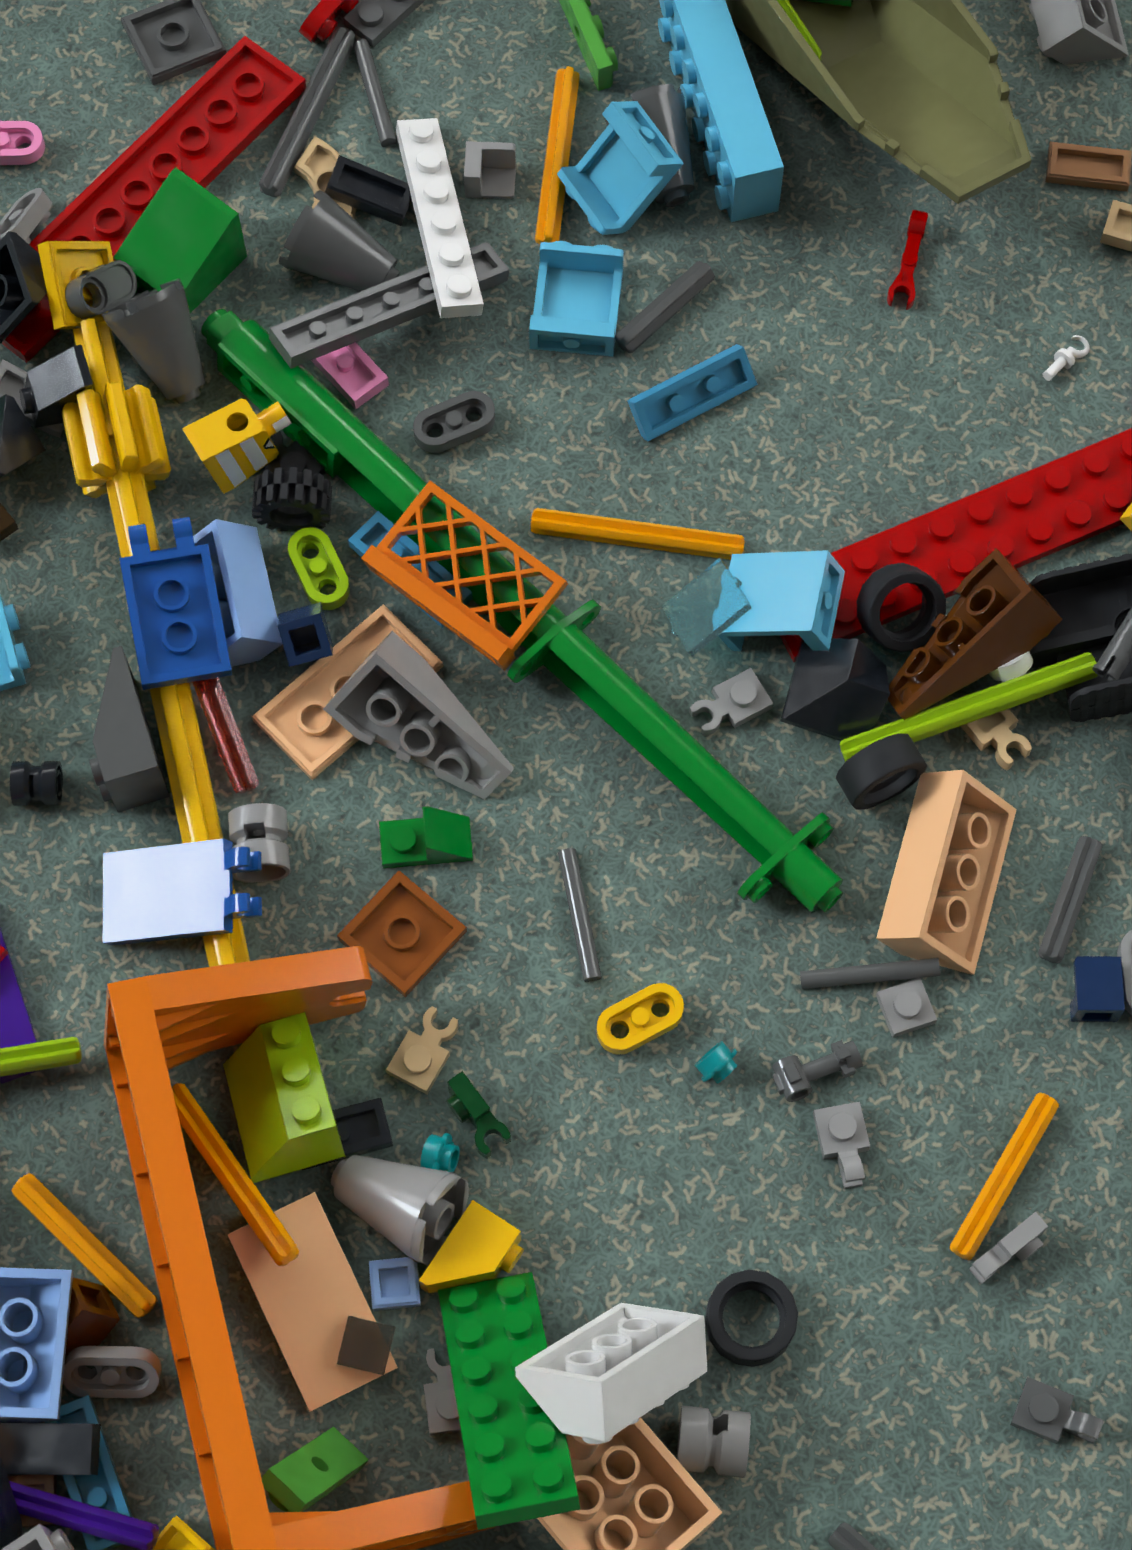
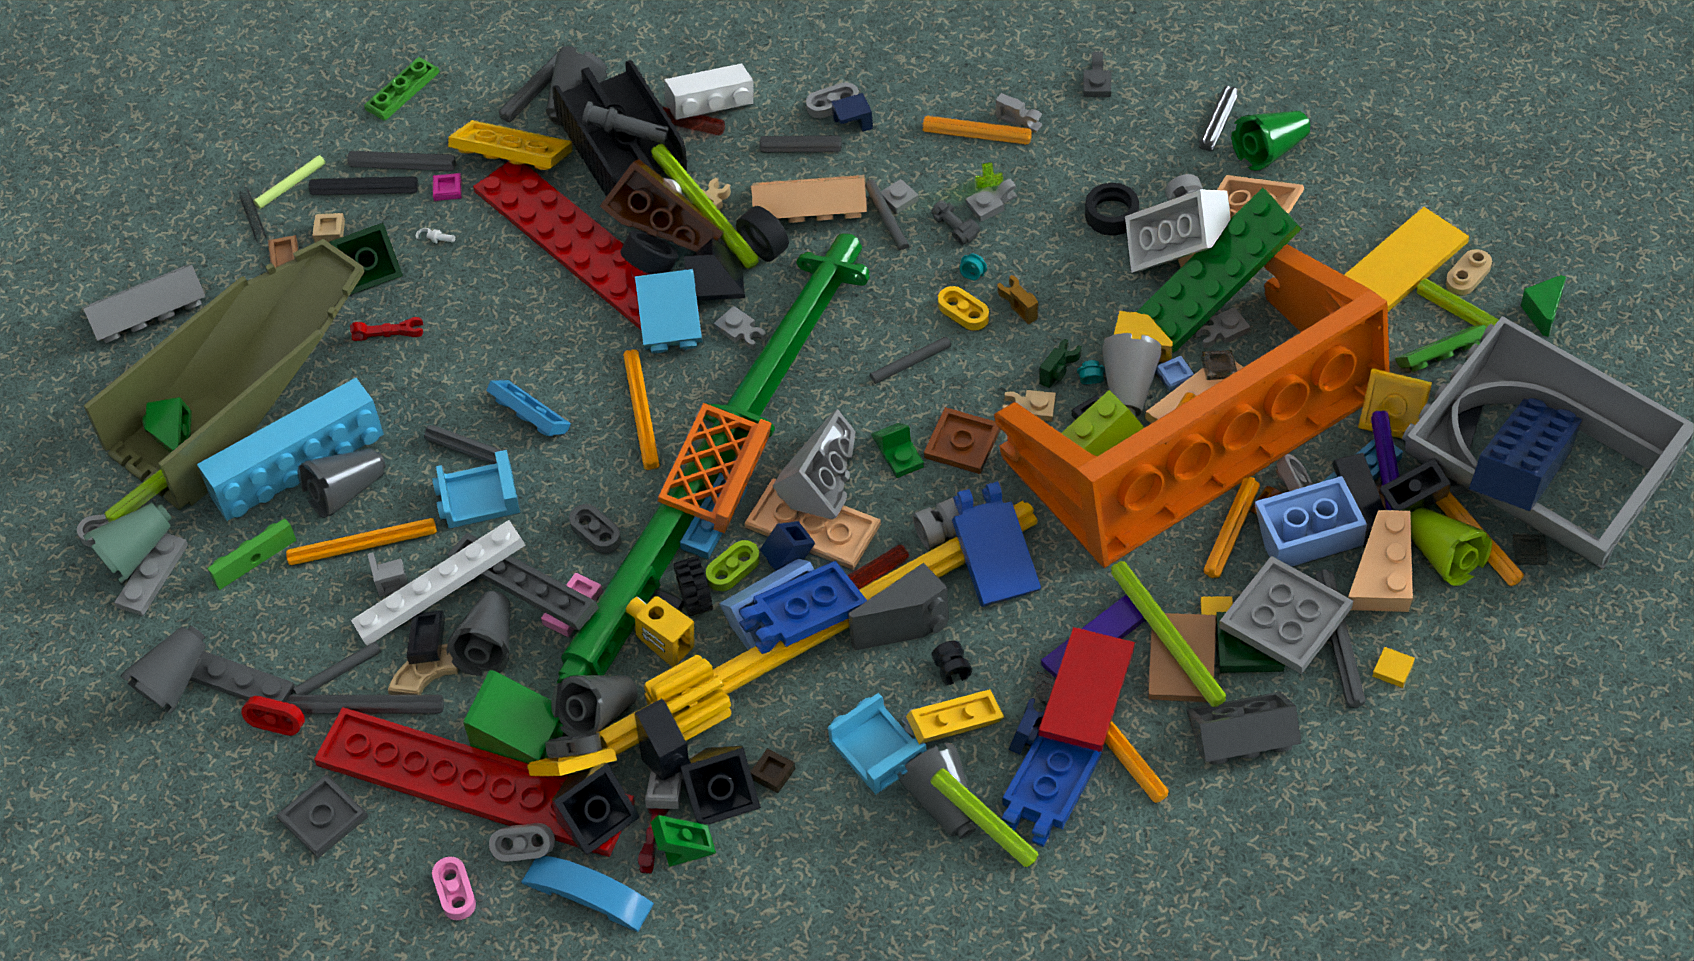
camera: 105 degrees left, 15 degrees down
medium azure panel [557,101,684,235] -> none
clear light blue piece [661,558,752,656] -> none
none -> dark green slope [329,222,403,295]
none -> clear neon green tile [975,162,1004,188]
none -> pearl gold plate [997,275,1039,325]

